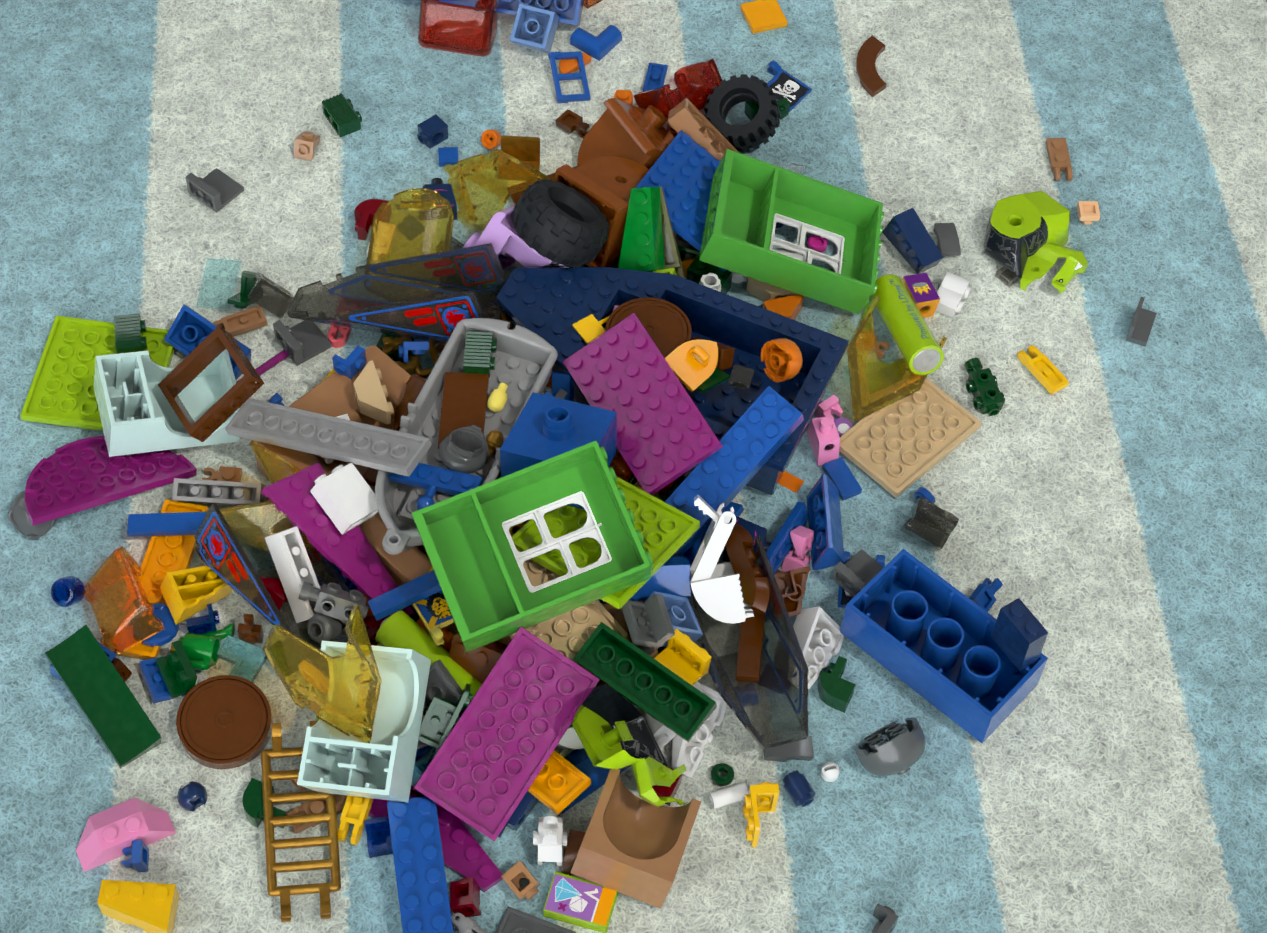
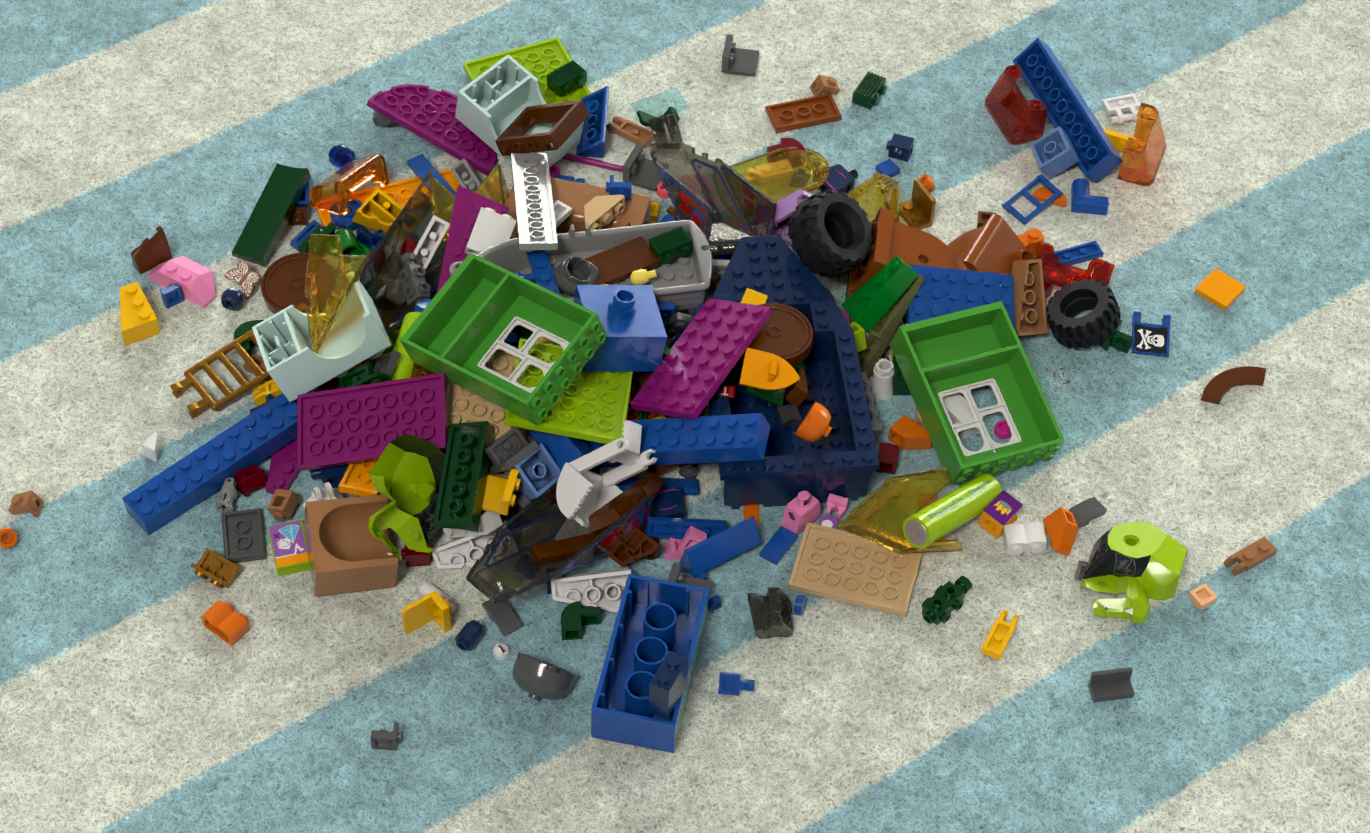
camera: 60 degrees right, 5 degrees down
dark green plate [711,763,734,786] -> none
dark blue wedge [882,208,943,274] -> none
none -> reddish brown slope [130,226,173,275]
none -> medium nougat animal [225,260,261,299]
none -> dark orange tile [765,93,842,134]
none -> orange slope [1043,507,1078,556]

